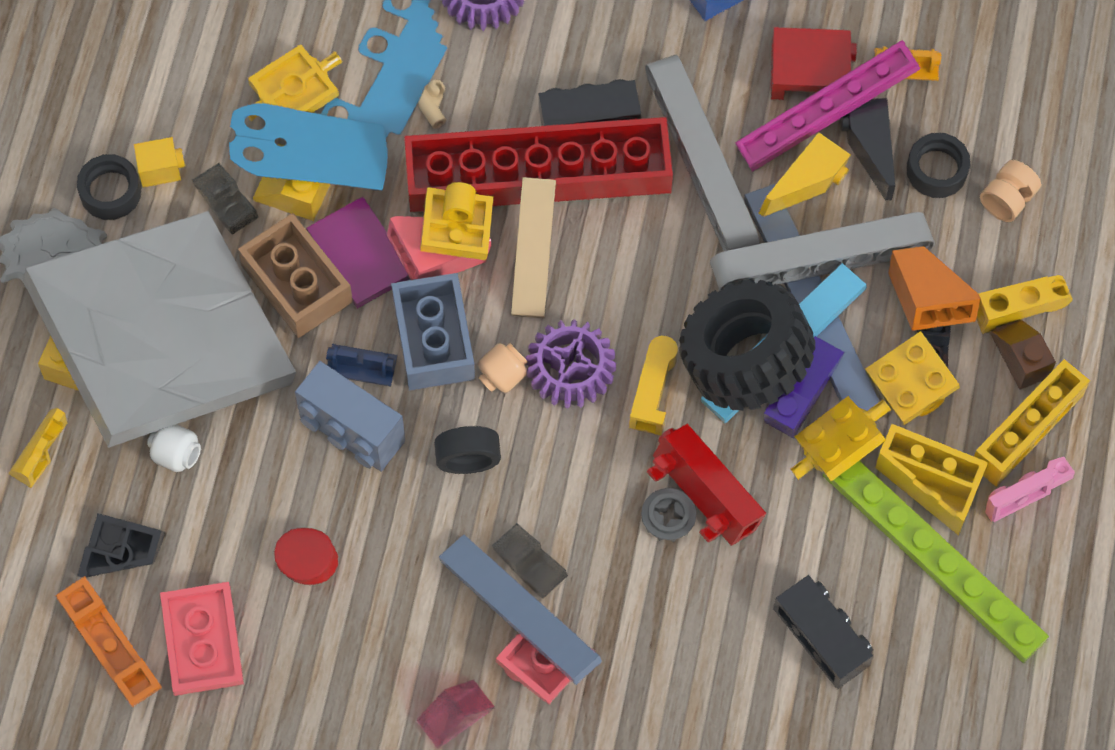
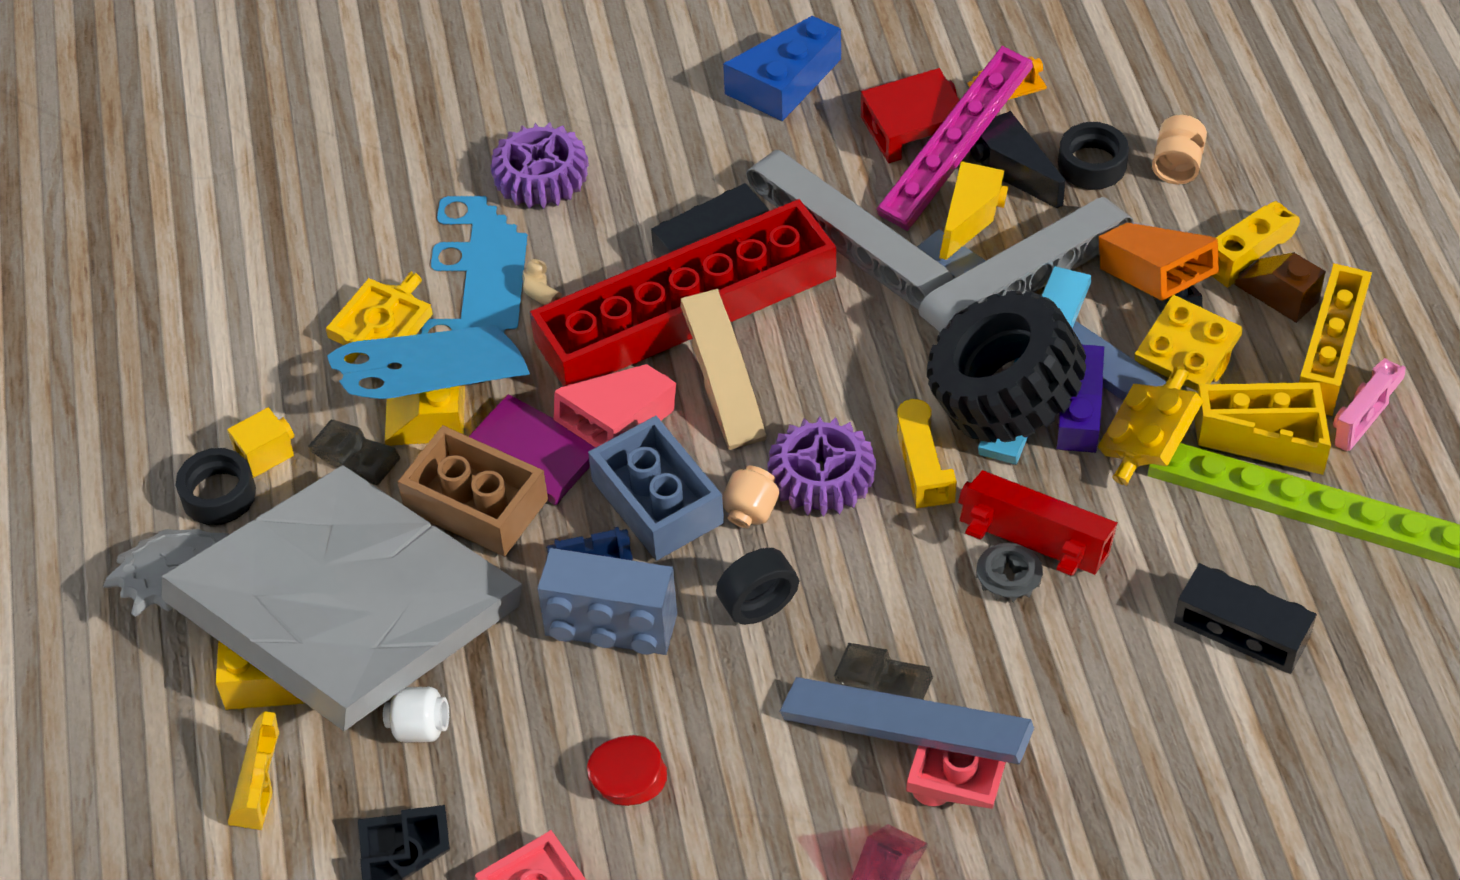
camera: 20 degrees left, 15 degrees down
yellow plate [420,182,493,260] -> none

